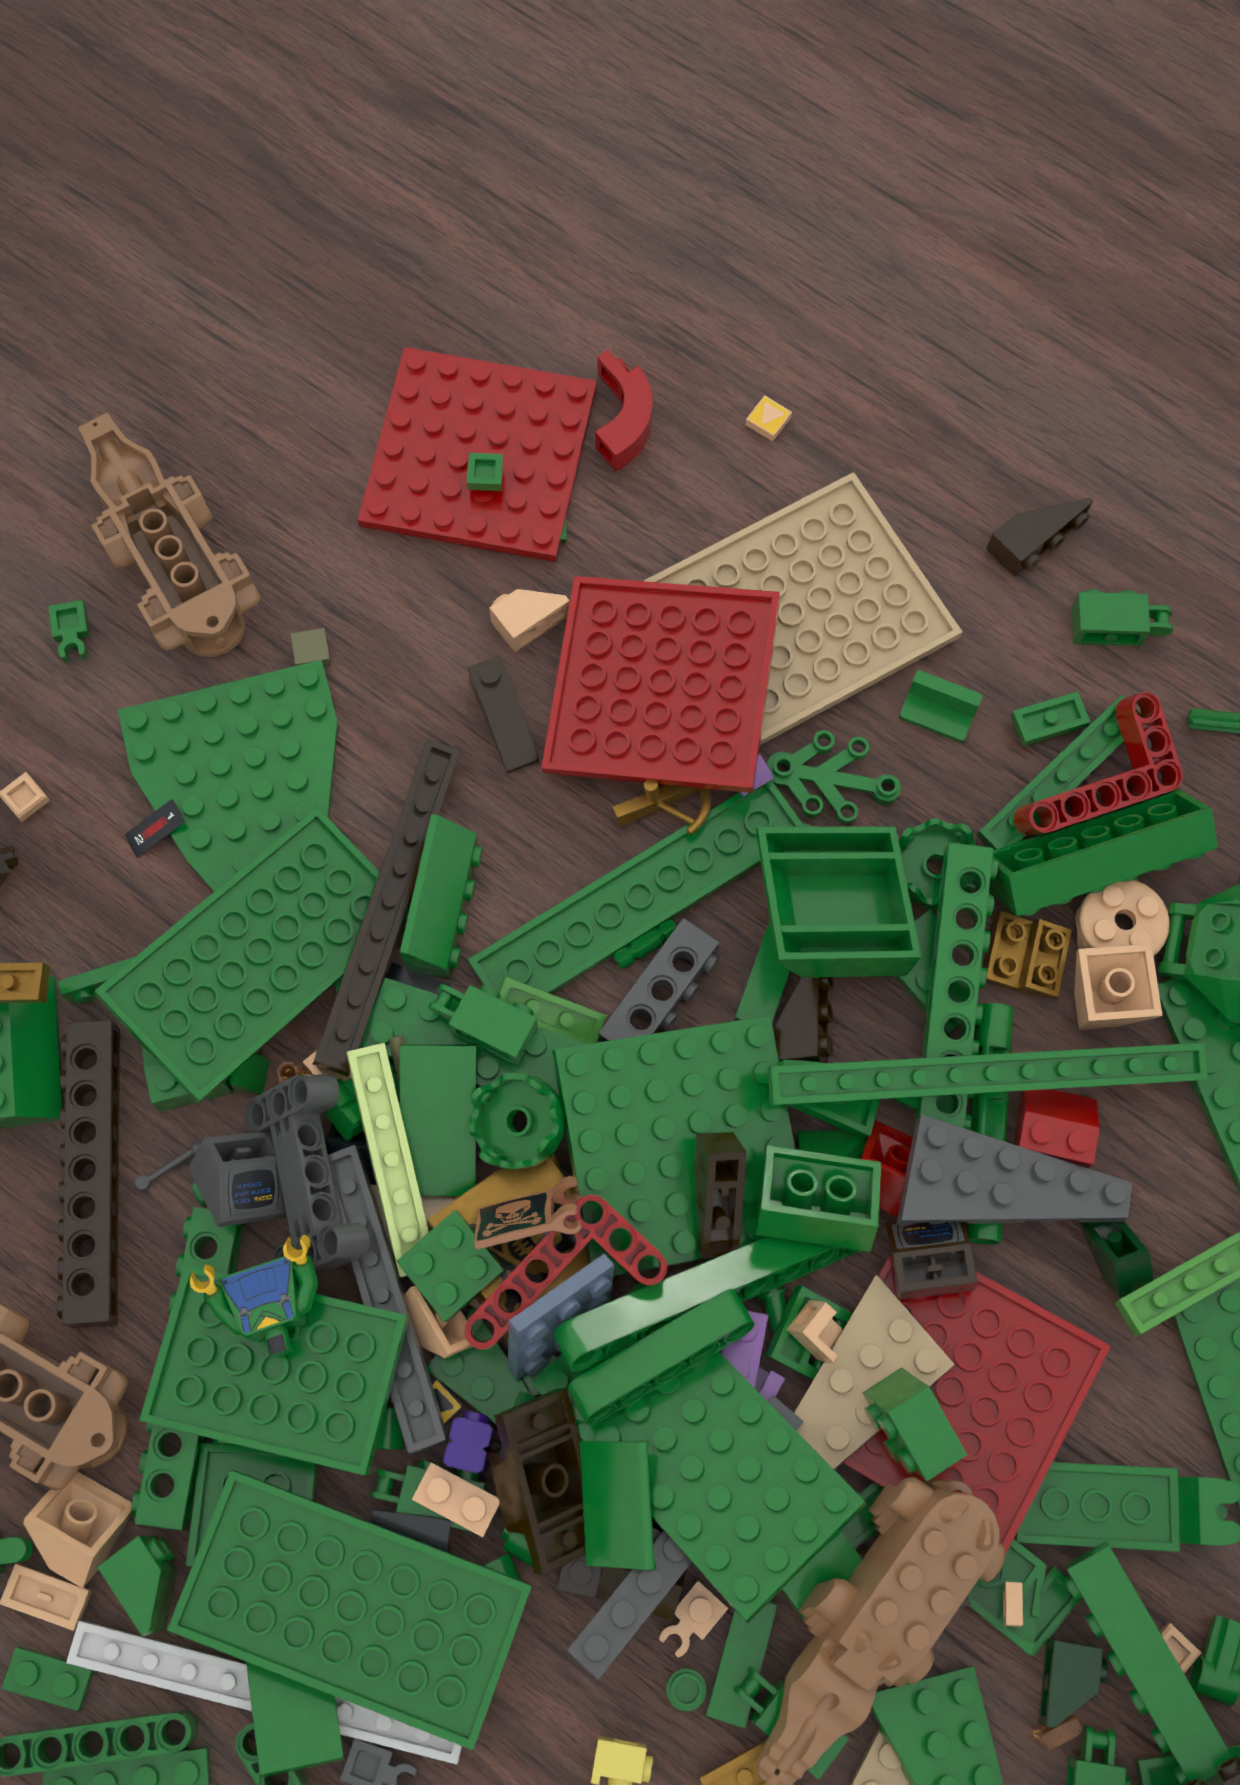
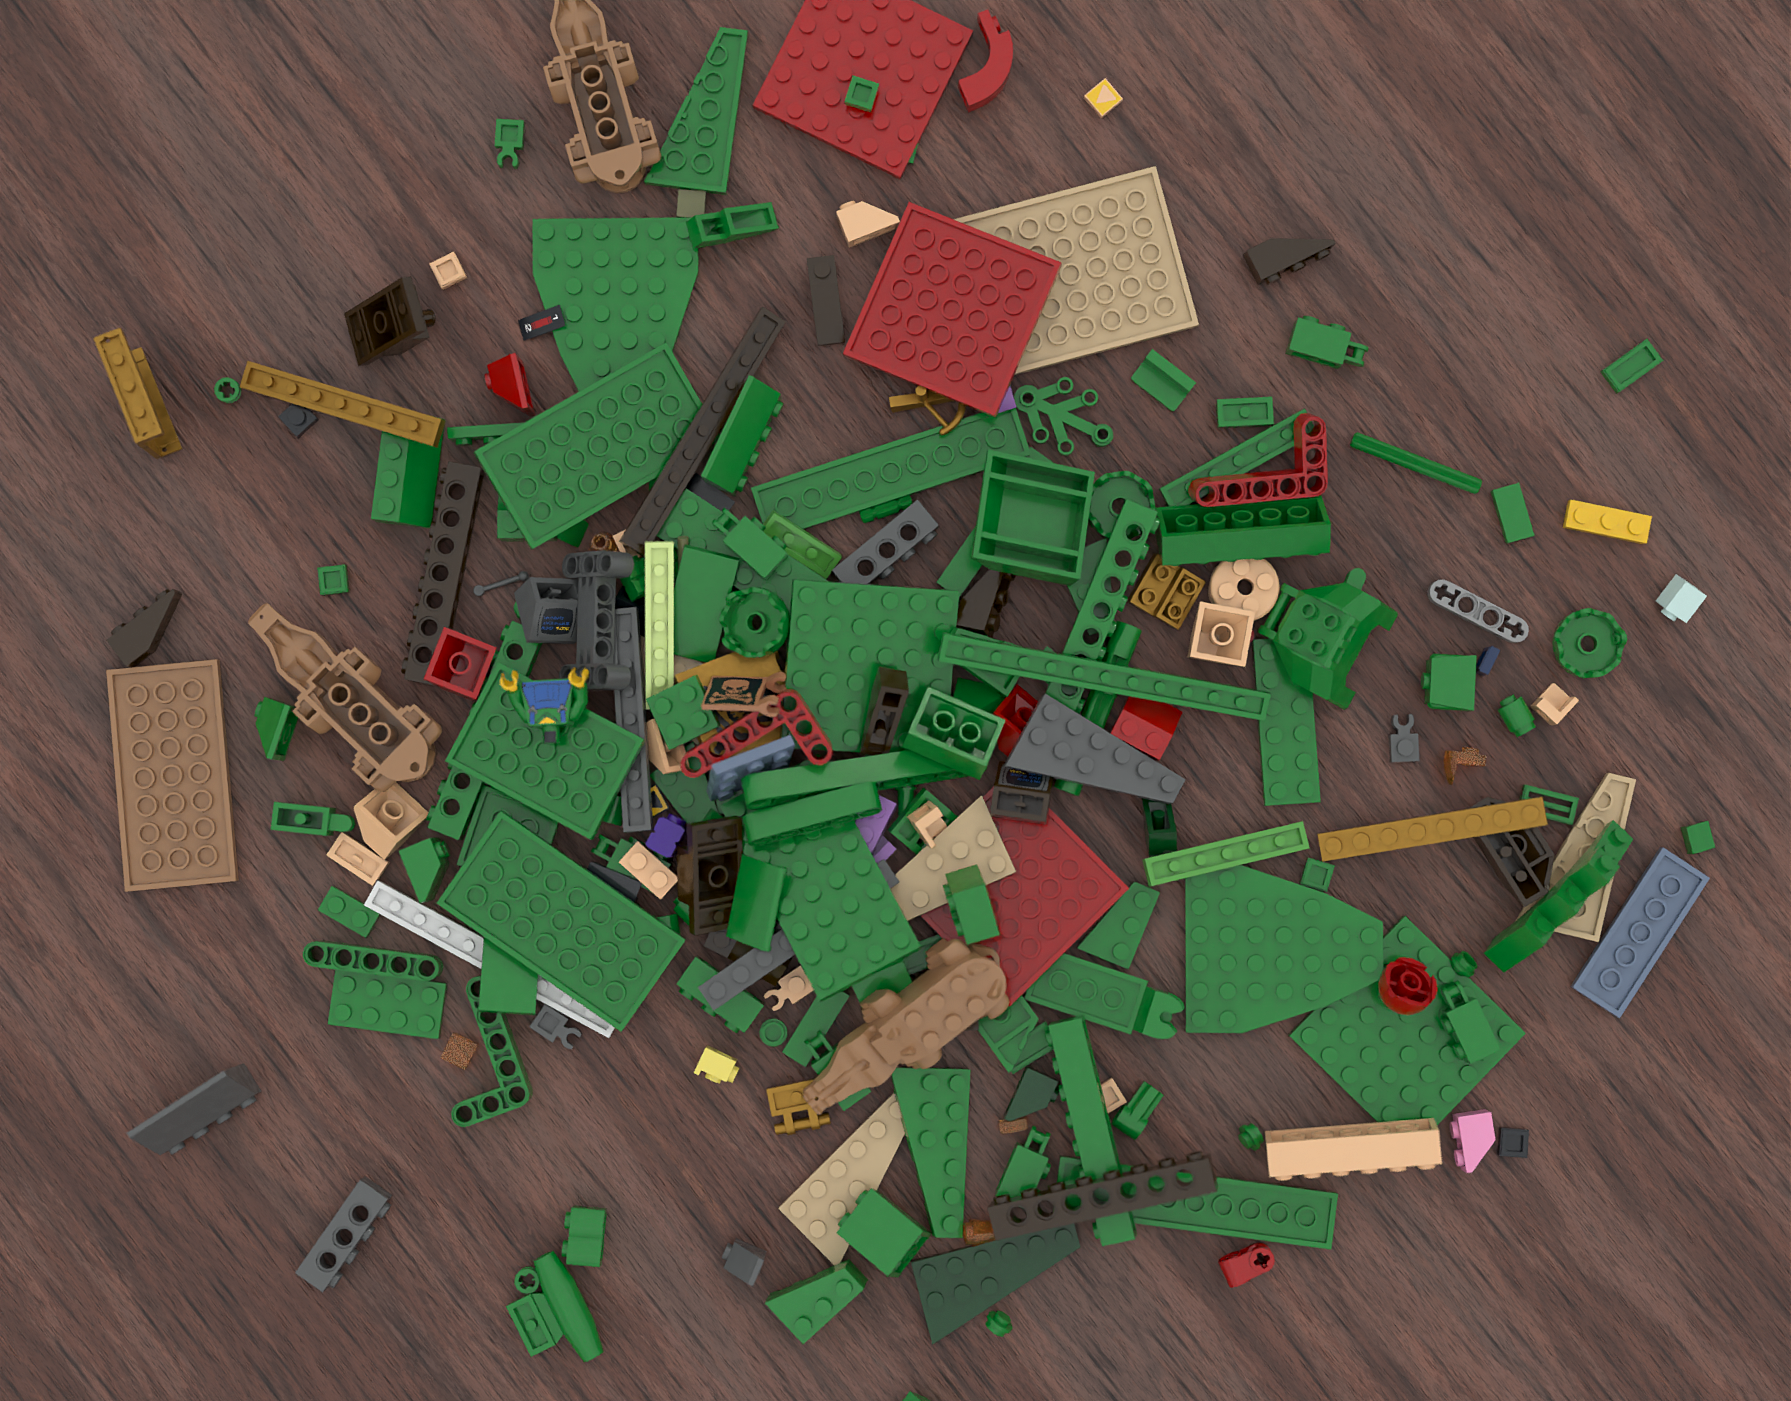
camera: 15 degrees right, 15 degrees up
light nougat tile [1003,1582,1023,1627] -> none
none -> red slope [423,627,496,701]
none -> red slope [485,353,535,417]
none -> green wing [644,27,748,195]
none -> green brick [676,955,765,1033]
none -> green slope [686,202,778,249]
none -> green wing [1076,881,1160,969]

